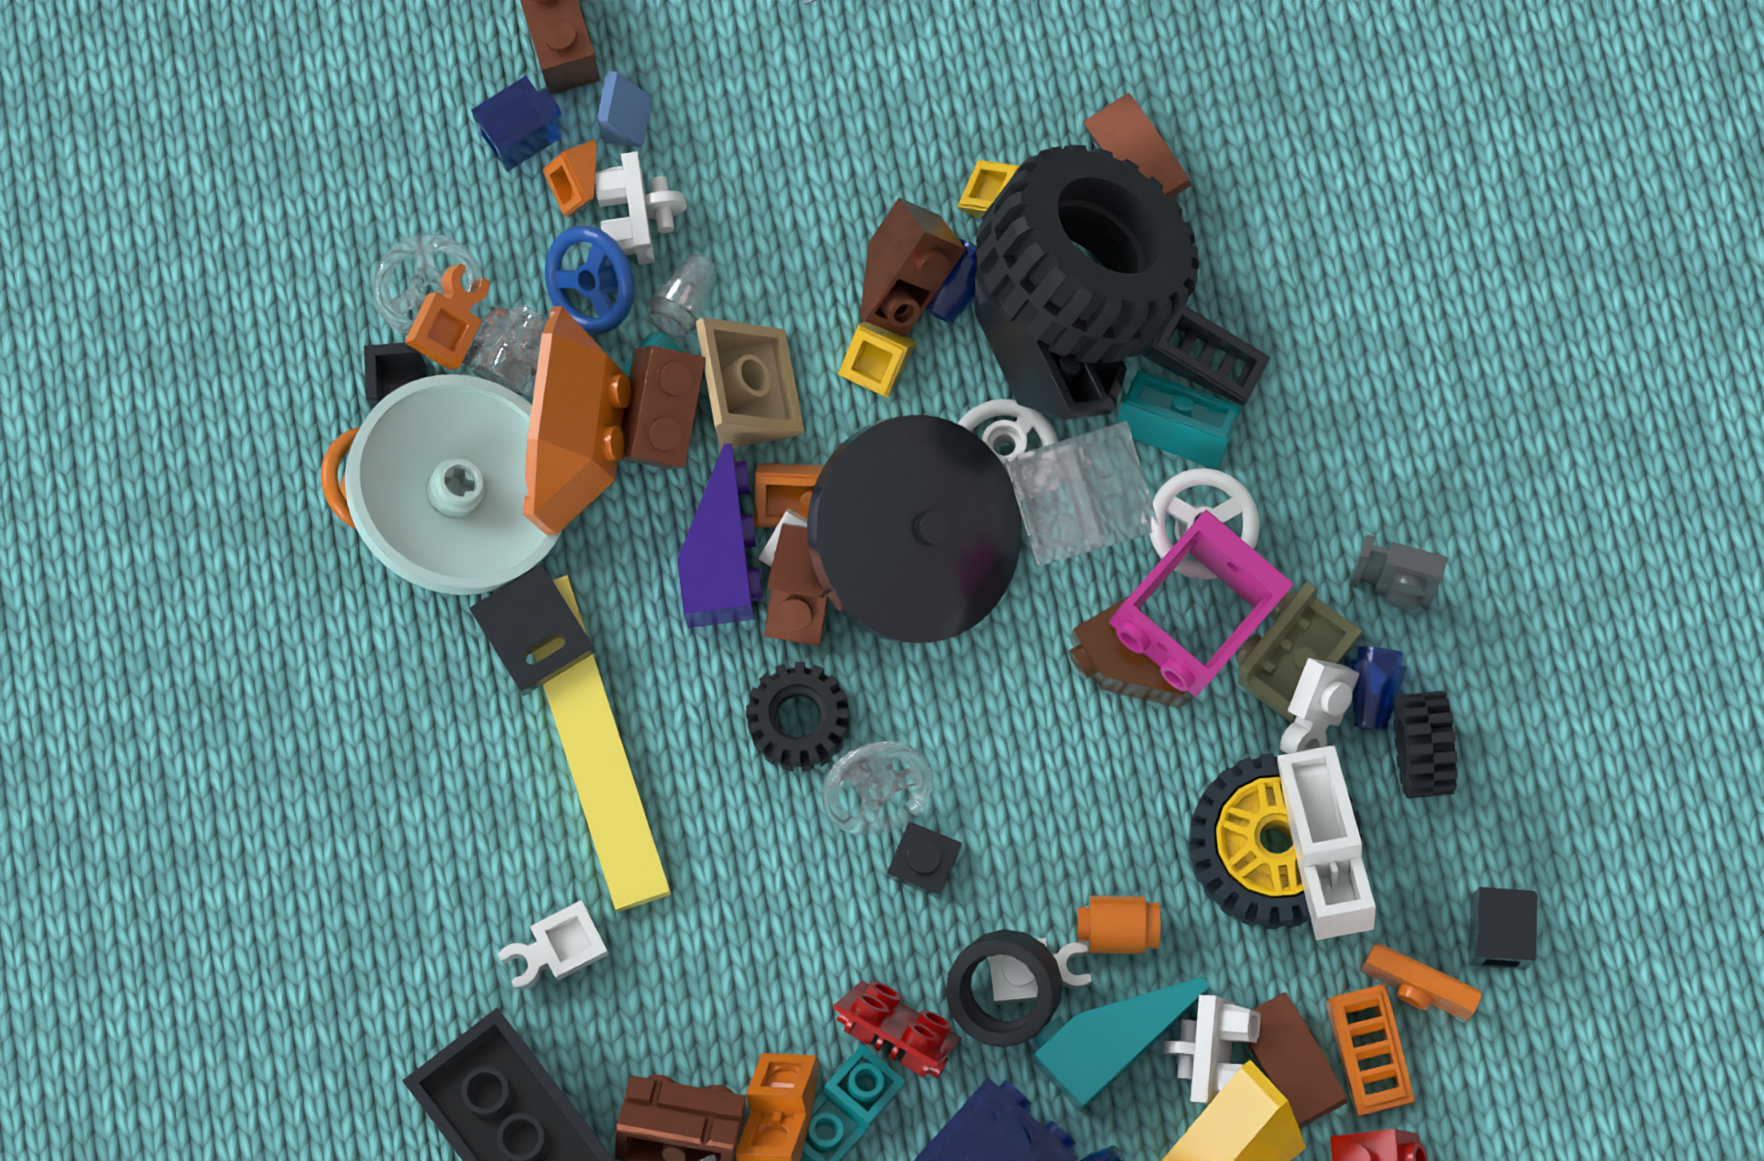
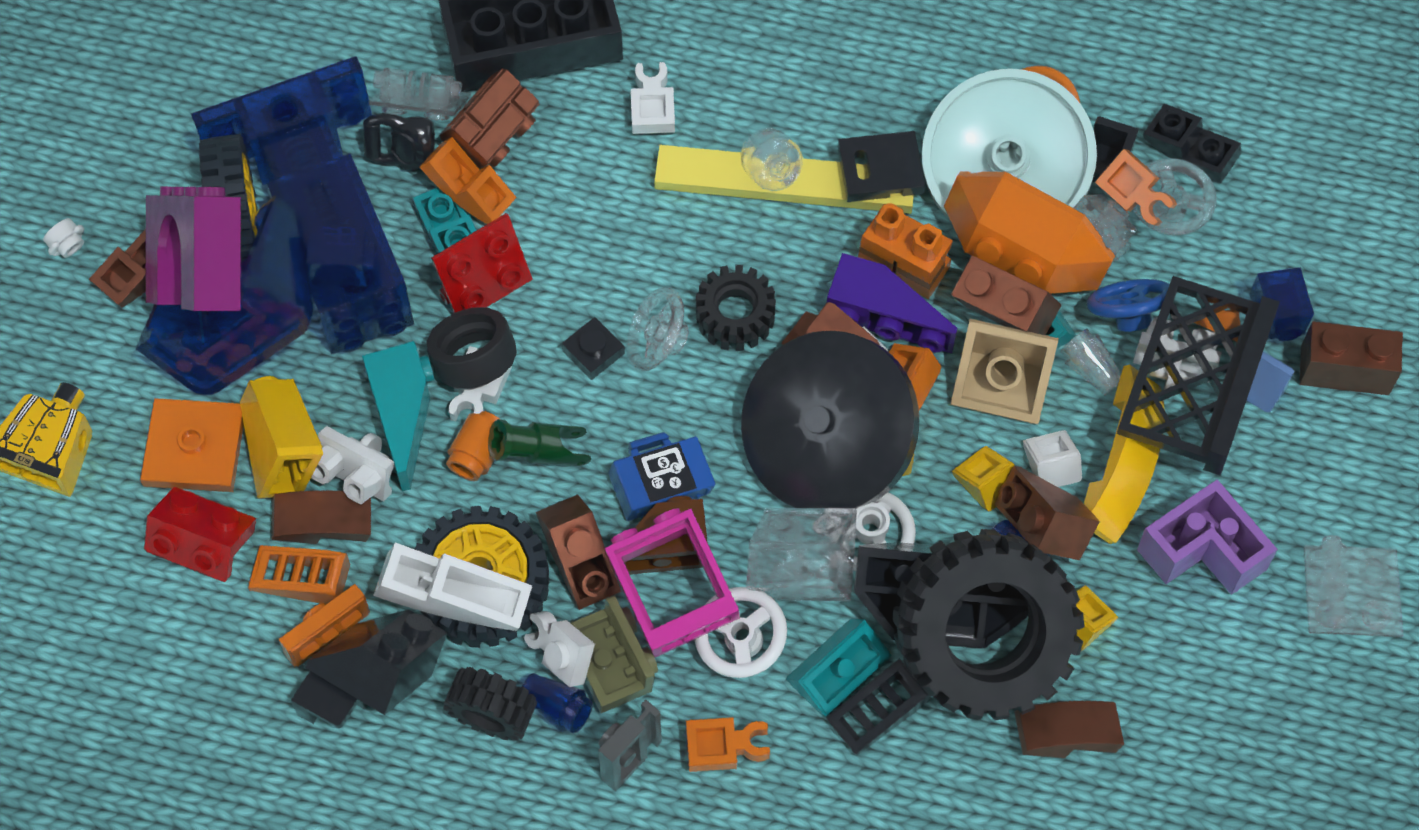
camera: 110 degrees right, 10 degrees down
none -> black slope [305,609,448,715]
none -> dark green piece [488,419,591,466]
none -> copper slope [536,494,621,610]
none -> blue piece [608,432,716,521]
none -> orange plate [686,717,770,772]
none -> clear head [741,128,803,191]
none -> orange hips [858,203,953,300]
none -> white slope [1023,430,1082,487]
none -> yellow slope [1084,364,1165,544]
none -> black fence [1117,276,1280,476]
none -> medium lavender brick [1137,479,1278,595]
none -> black slope [1143,103,1242,184]

